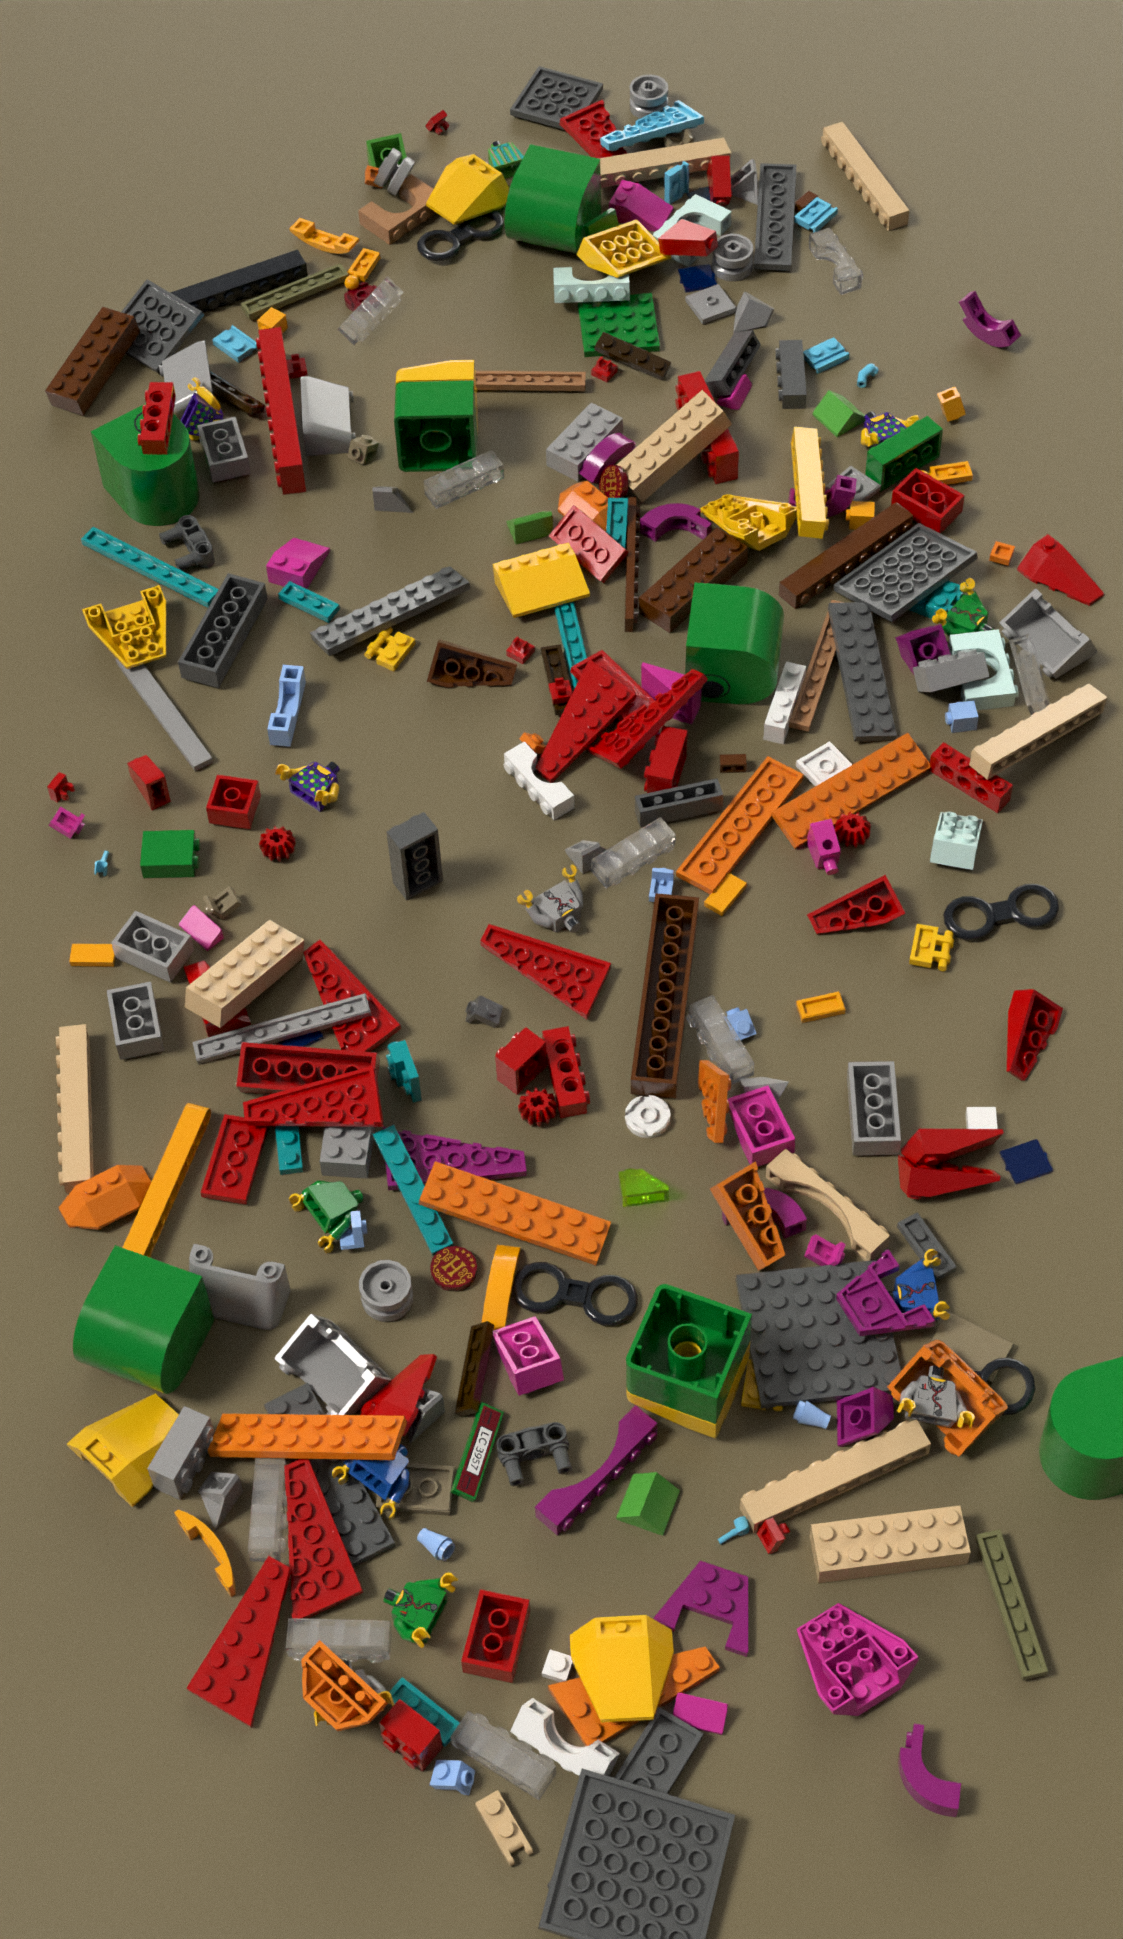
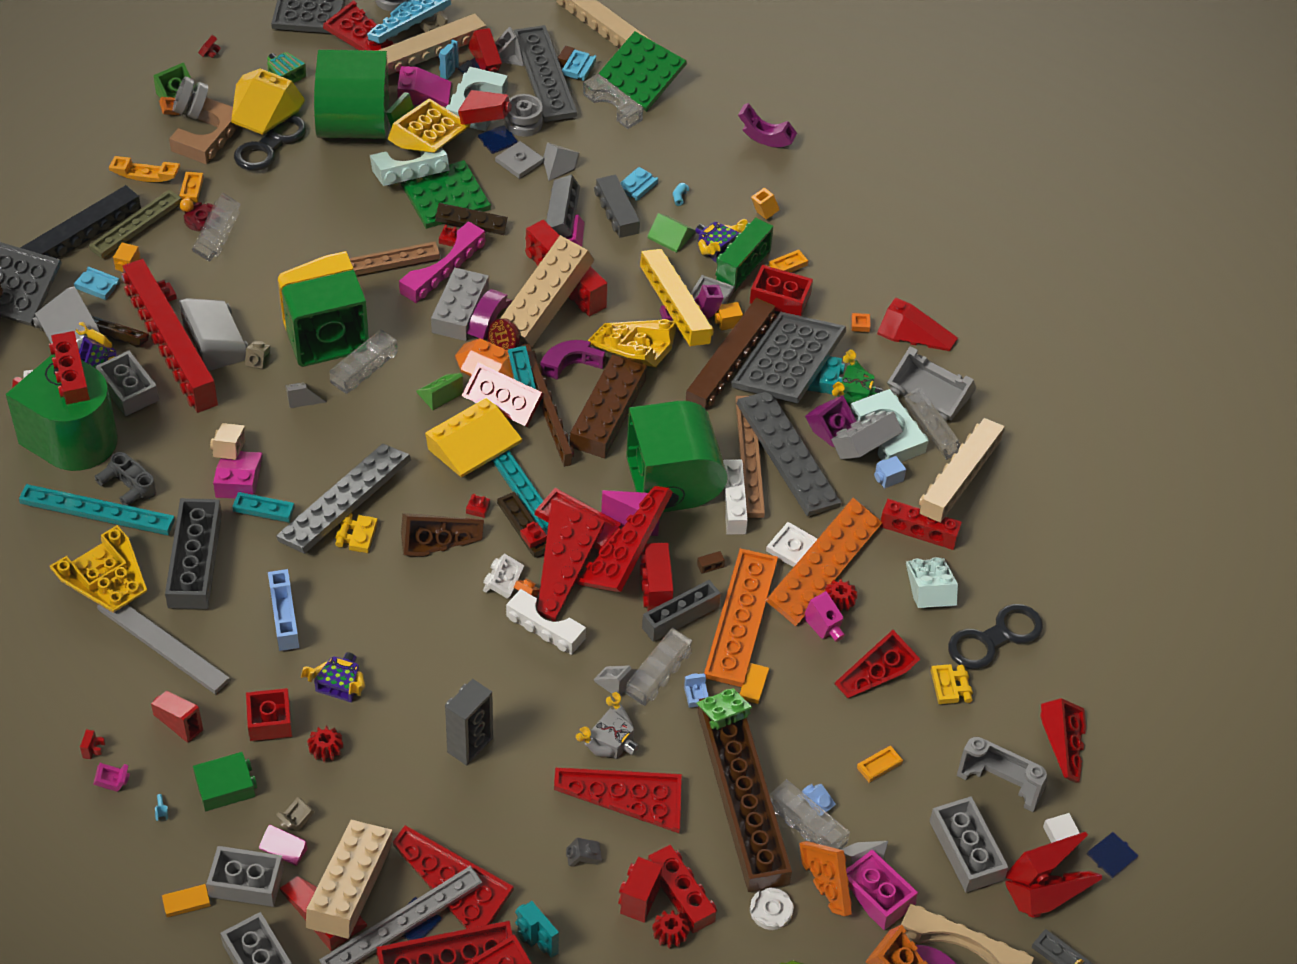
camera: 25 degrees left, 5 degrees down
none -> tan brick [210,423,245,460]
none -> dark pink arch [399,221,485,303]
none -> white bracket [483,553,524,599]
none -> green plate [594,31,687,112]
none -> bright green hinge [696,688,752,730]
none -> light grey windscreen [957,737,1048,812]

